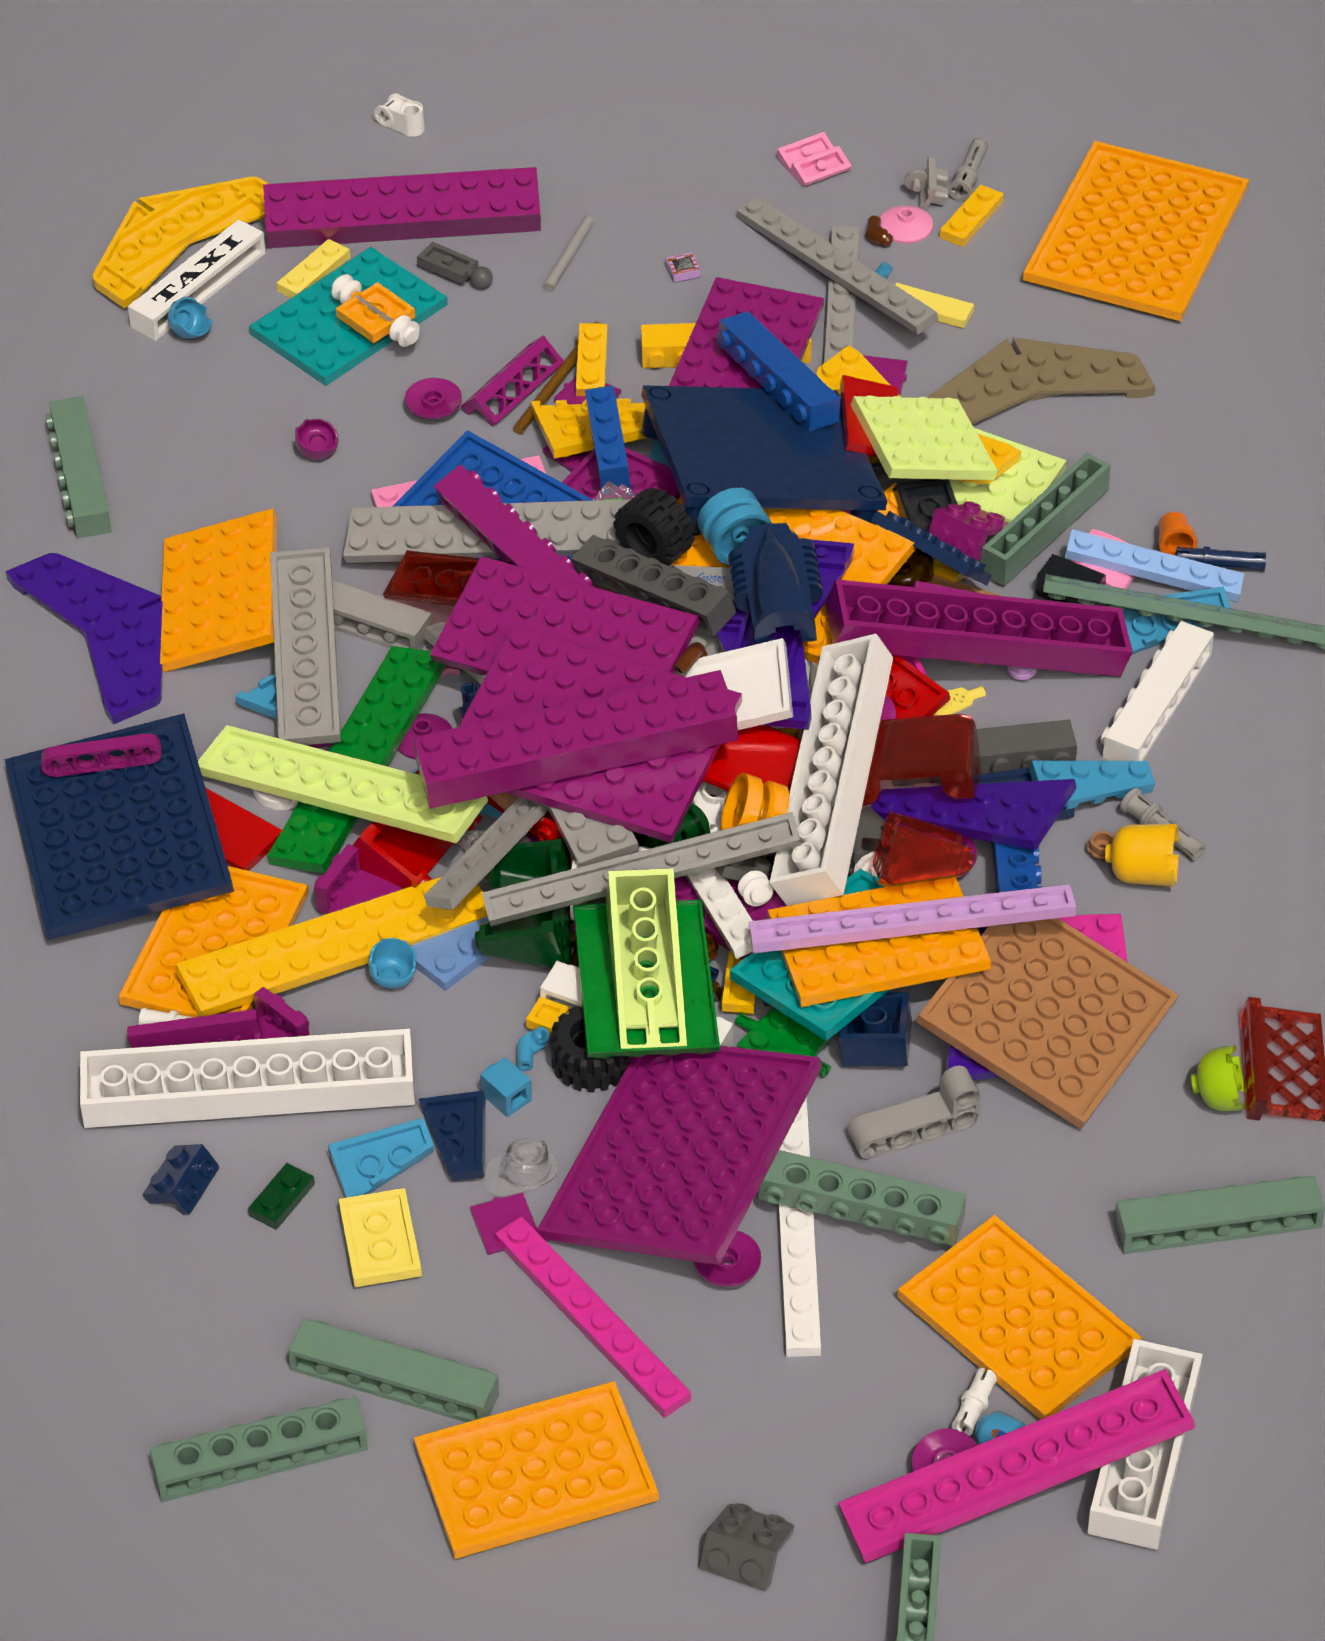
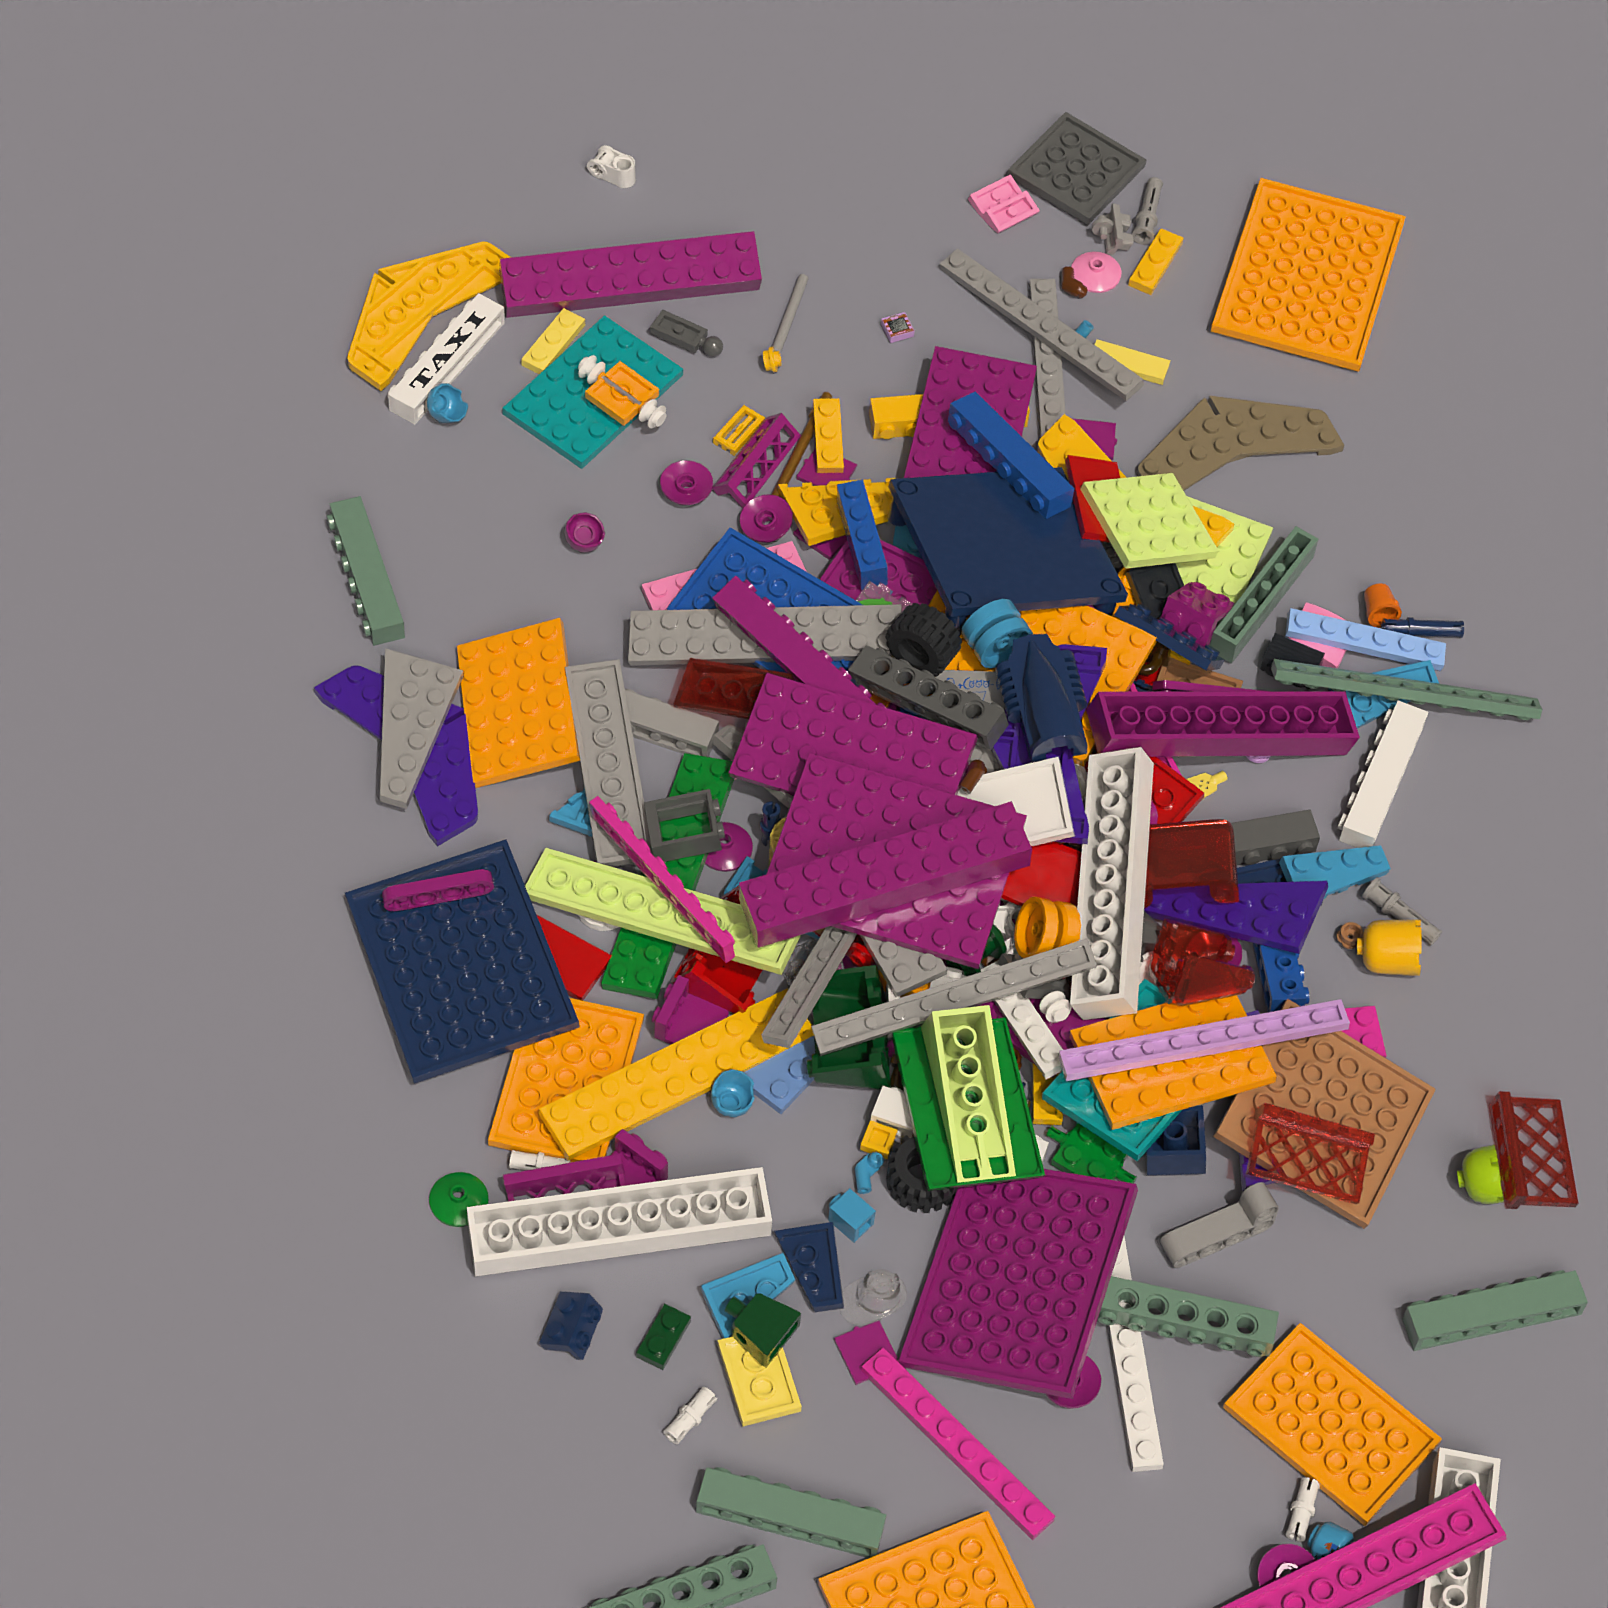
camera: 10 degrees left, 10 degrees up
none -> light grey wing [380,648,463,809]
none -> green dish [429,1172,489,1227]
none -> dark pink plate [589,796,735,963]
none -> dark grey window [644,789,725,862]
none -> white pin [663,1387,717,1445]
none -> yellow tile [713,405,765,456]
none -> dark green torso [724,1293,801,1368]
none -> magenta dish [740,495,793,543]
none -> yellow plate [763,346,782,373]
none -> dark grey plate [1007,112,1146,225]
none -> clear red fence [1246,1103,1375,1205]

